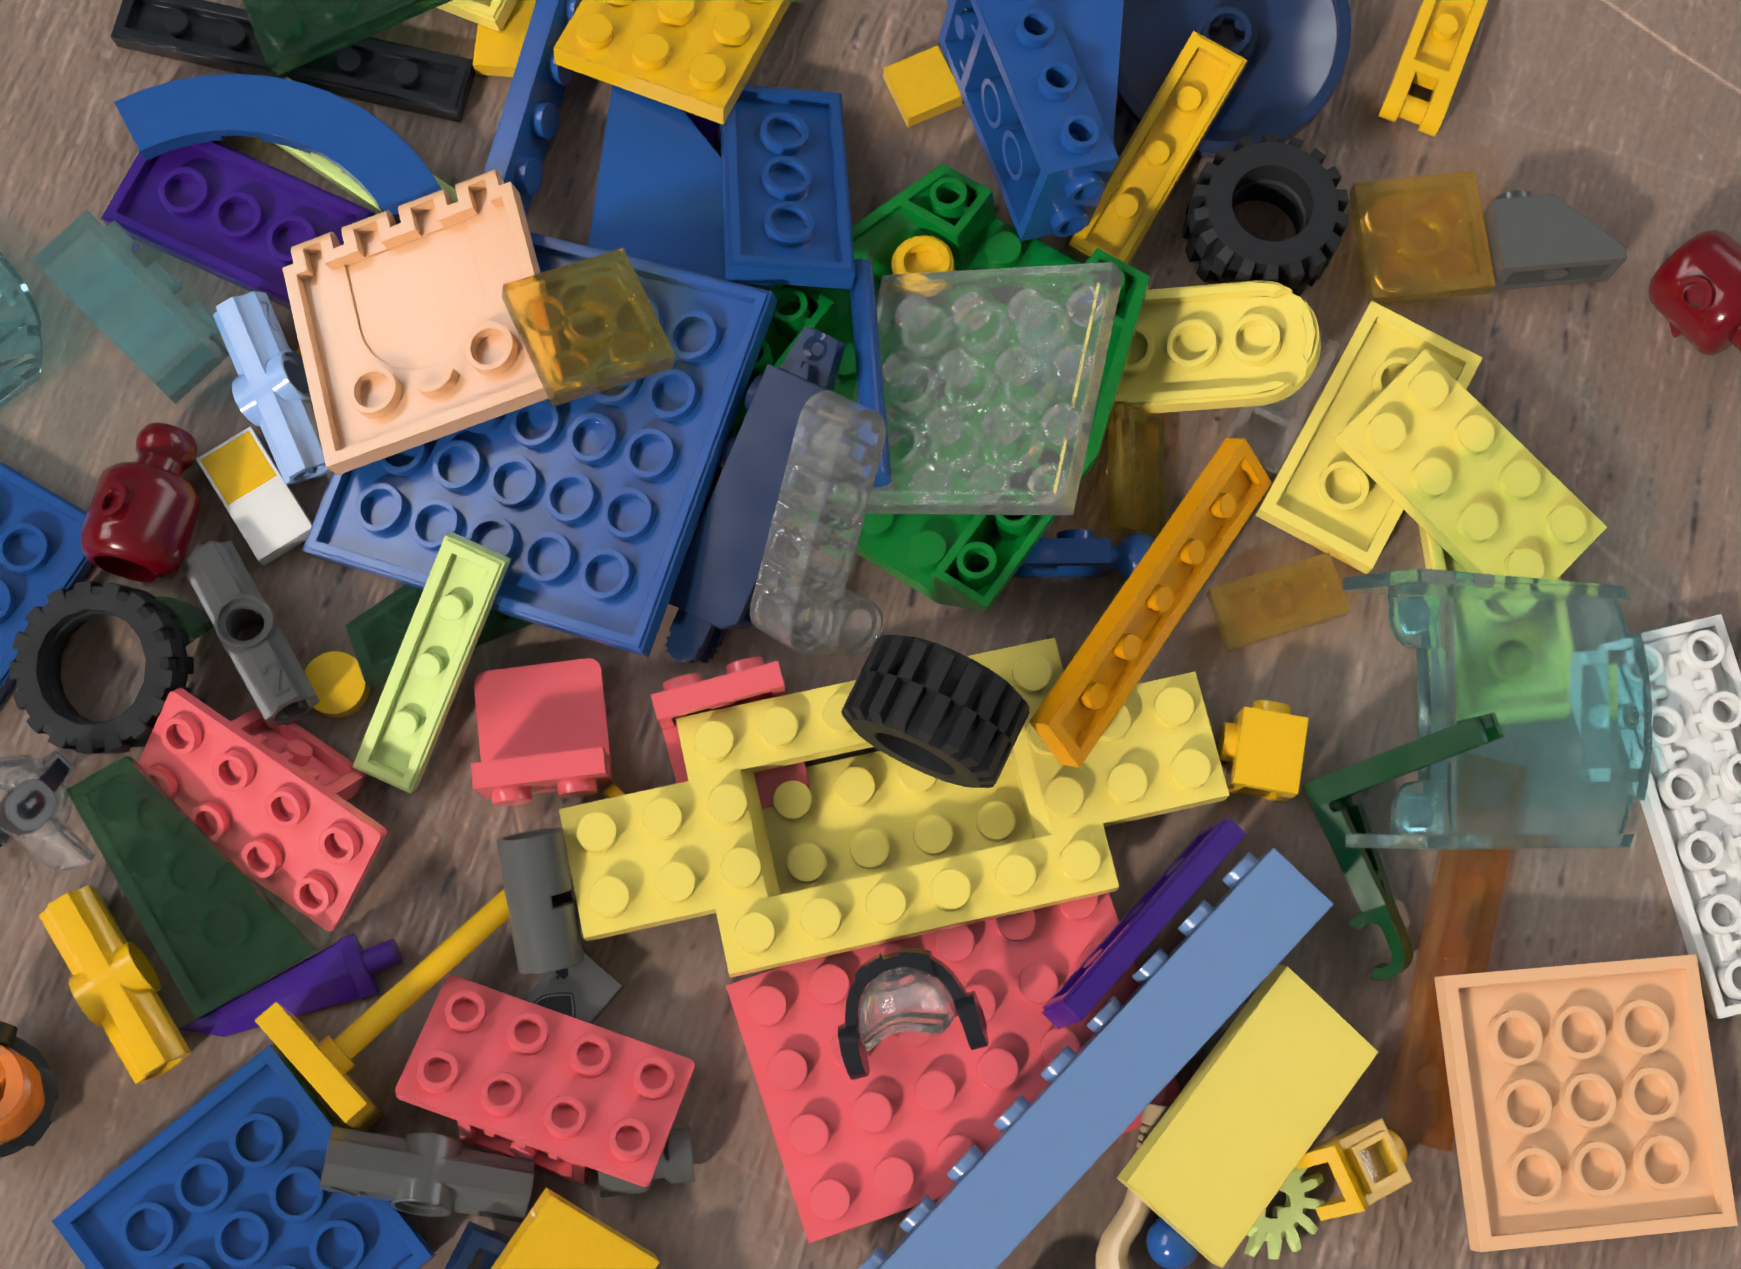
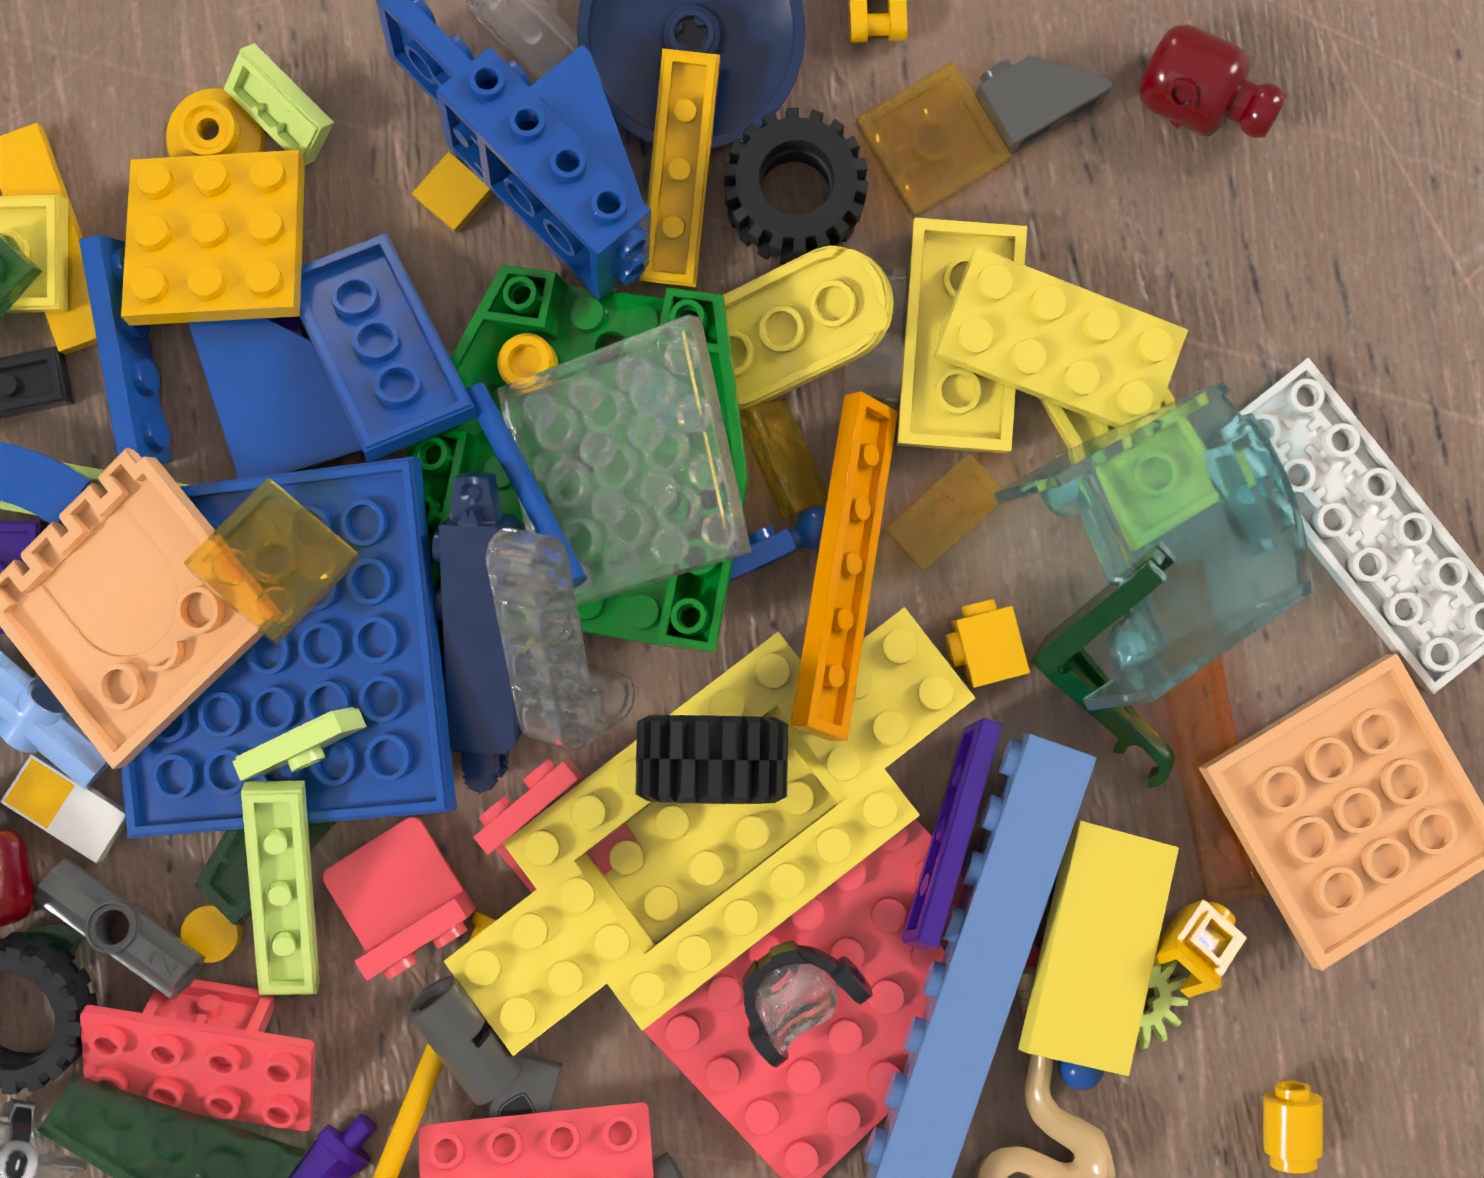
camera: 25 degrees left, 10 degrees up
none -> yellowish green plate [232,707,367,781]

